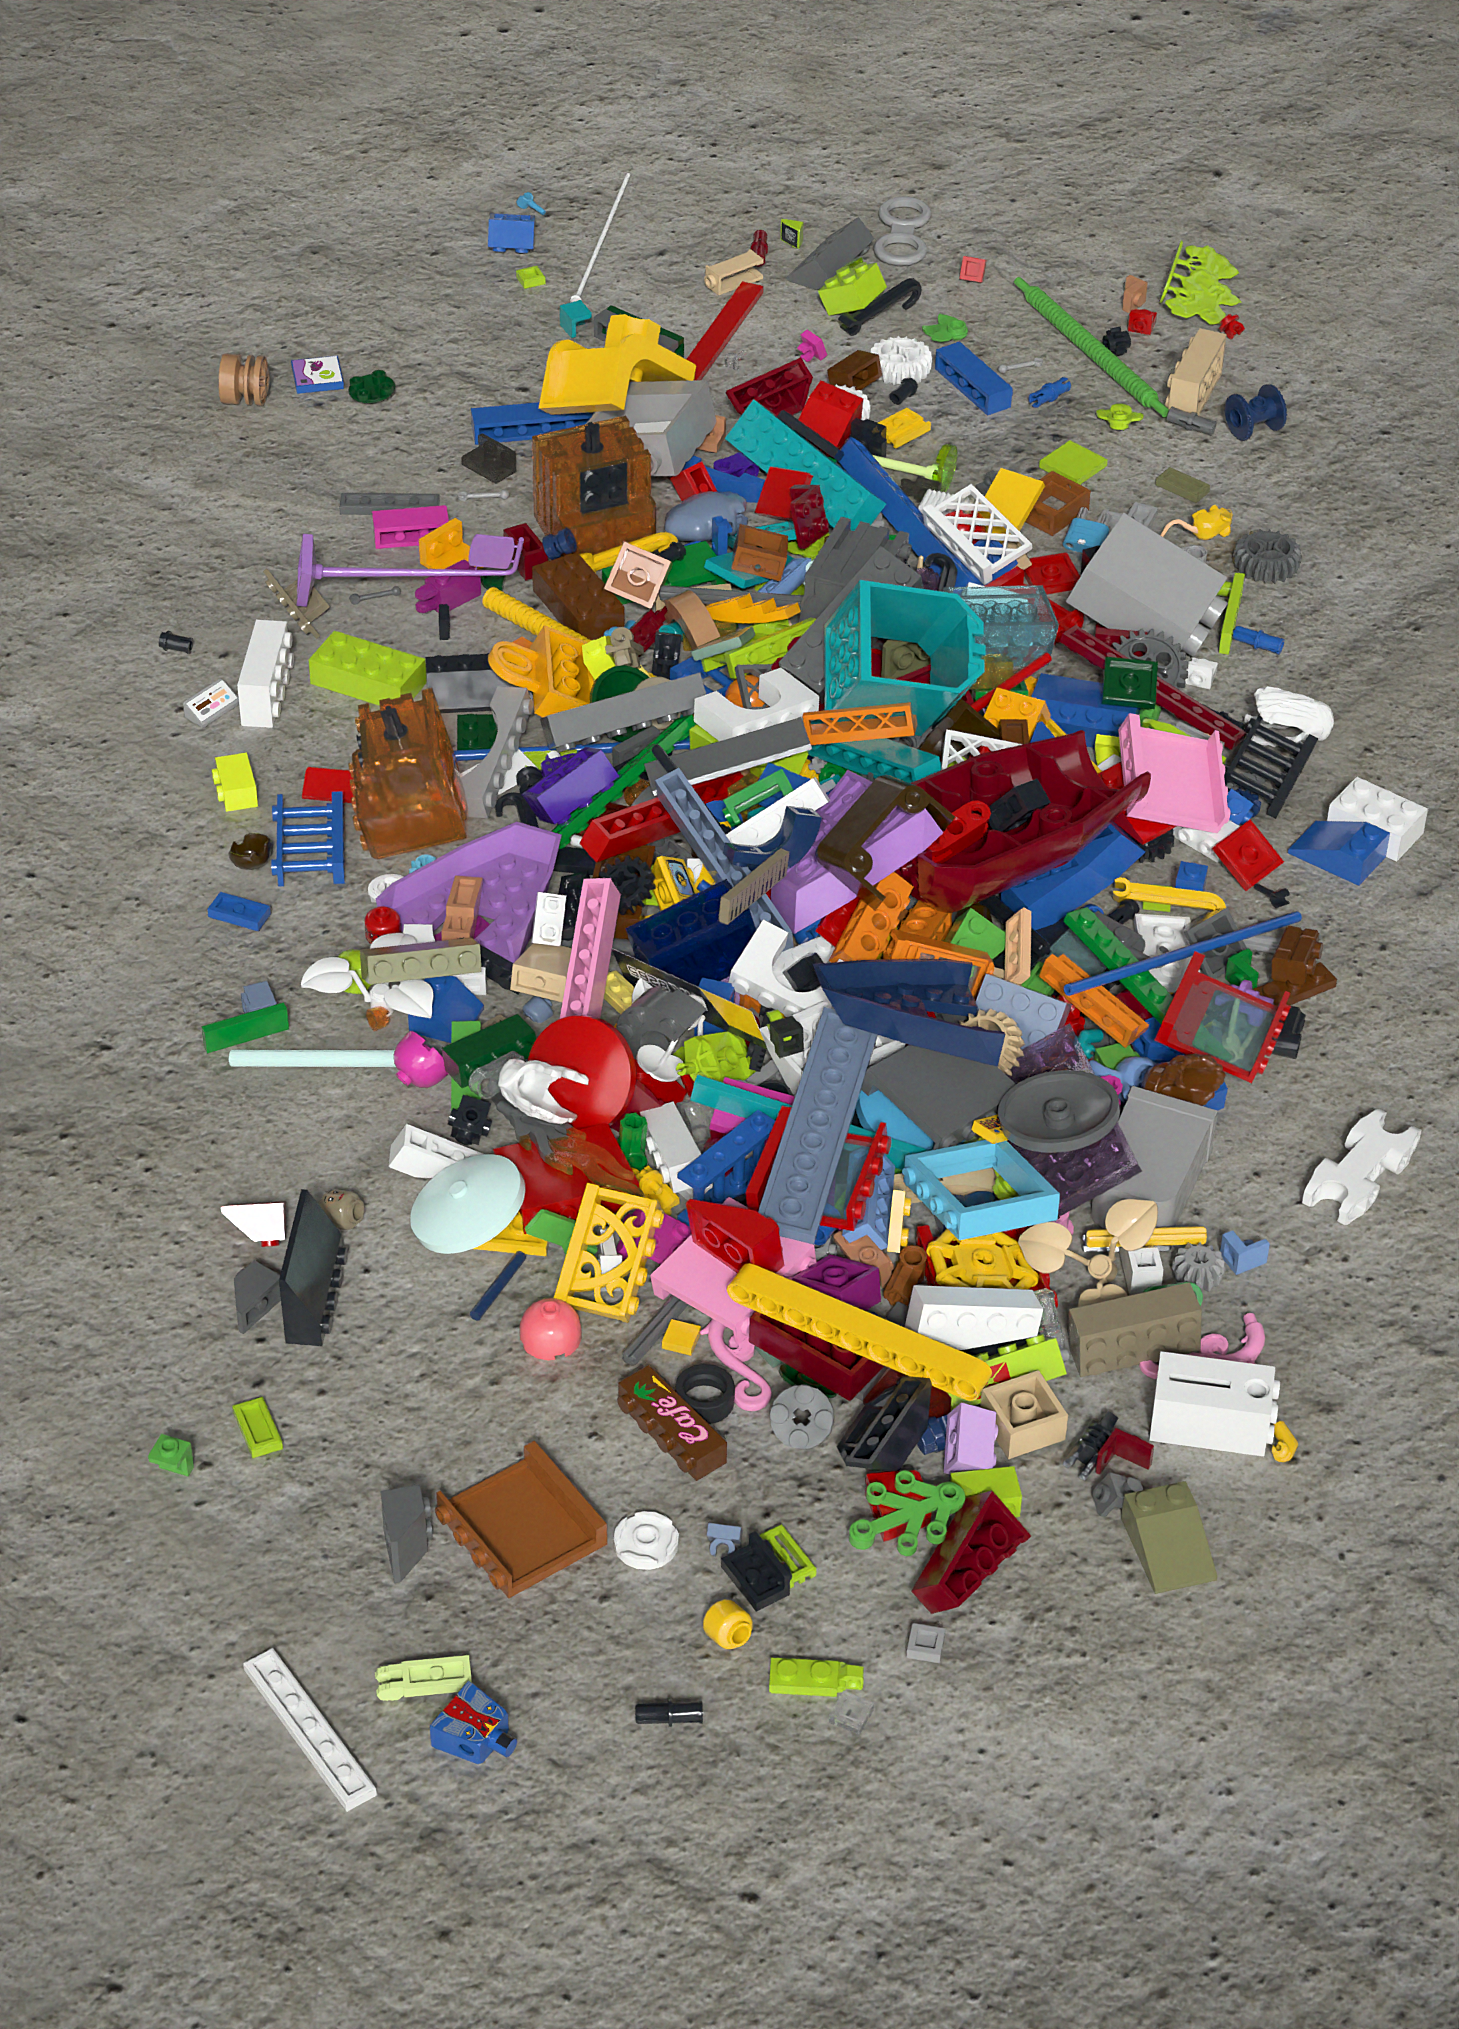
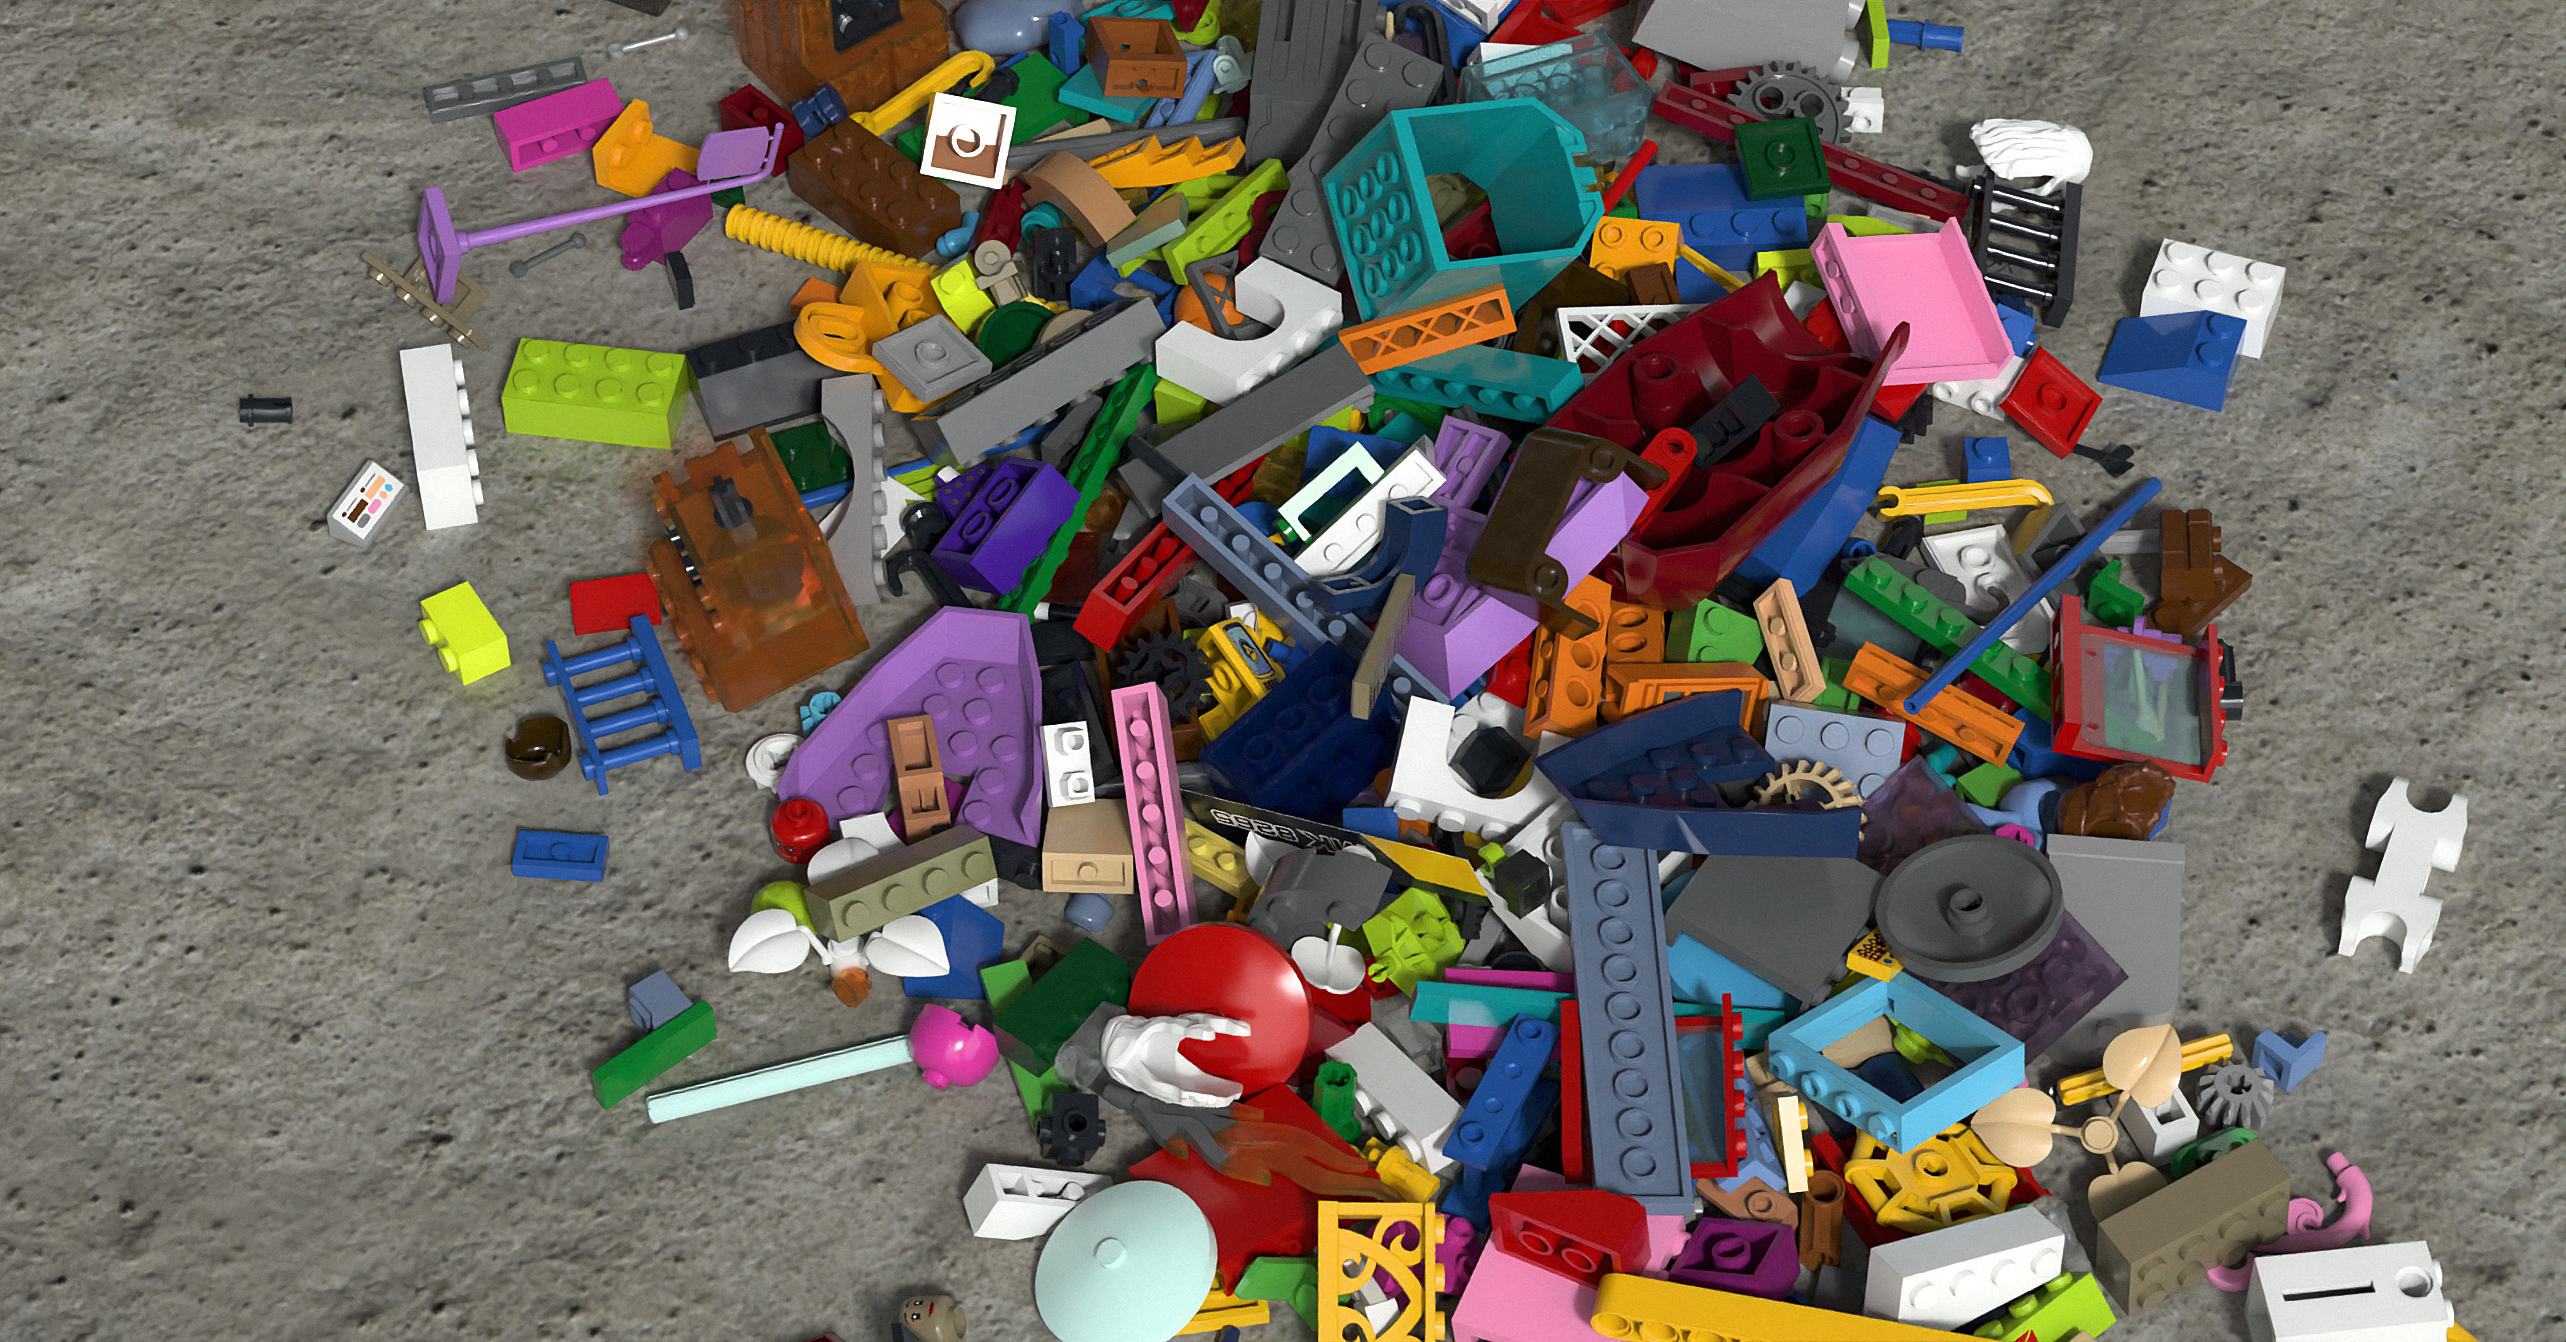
camera: 15 degrees left, 5 degrees up
none -> light grey tile [872,313,993,404]

